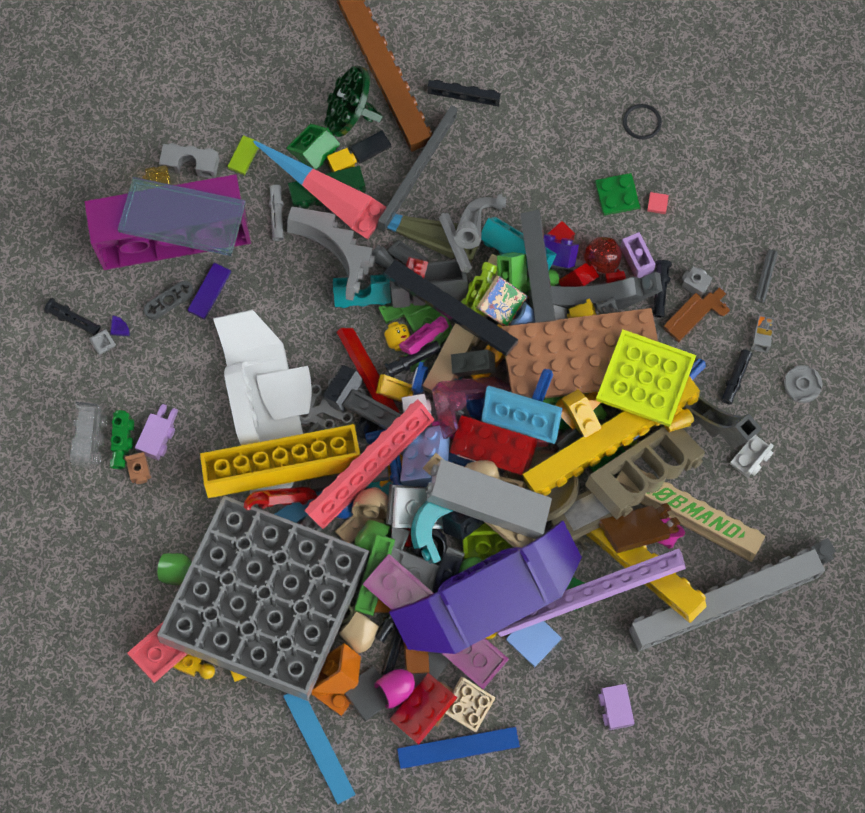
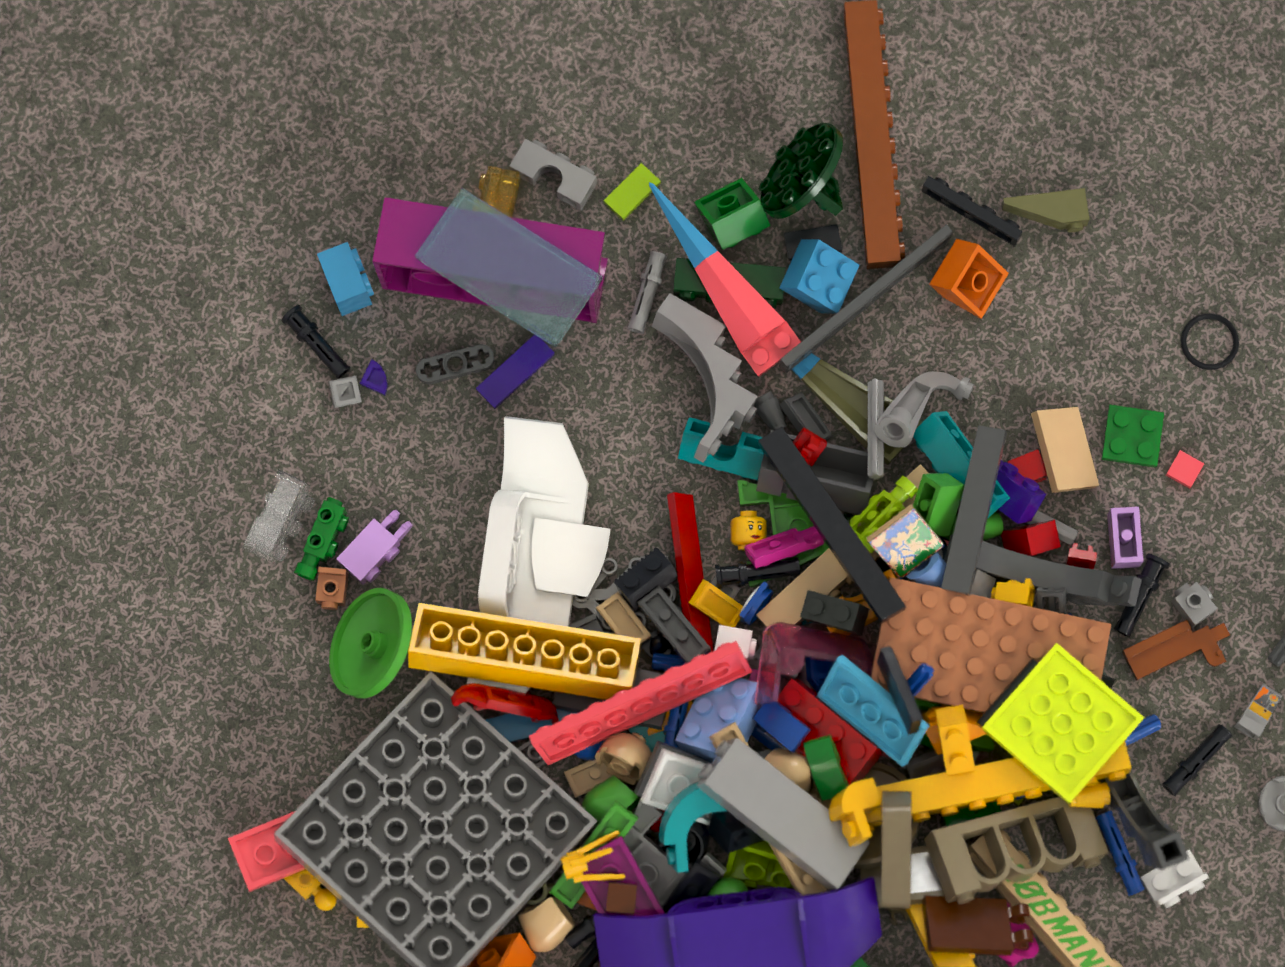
camera: 25 degrees right, 5 degrees up
bright green piece [157,553,192,586] -> none
yellow brick [327,148,357,172] -> none
clear red cylinder [583,237,622,274] -> none
none -> dark azure brick [317,242,374,316]
none -> bright green dish [329,588,412,698]
none -> yellow plant [560,830,625,883]
none -> tan tile [596,592,652,644]
none -> reddish brown tile [606,881,637,914]
none -> blue slope [753,696,811,752]
none -> dark azure brick [780,239,859,314]
none -> green slope [803,735,849,801]
none -> yellow brick [829,778,882,847]
none -> black tile [877,646,923,735]
none -> dark tan beam [882,791,911,908]
none -> orange slope [929,239,1009,319]
none -> black bar [976,659,1038,728]
none -> olive slope [1001,188,1090,232]
none -> tan tile [1031,407,1099,493]
none -> blue pin [1095,811,1145,896]

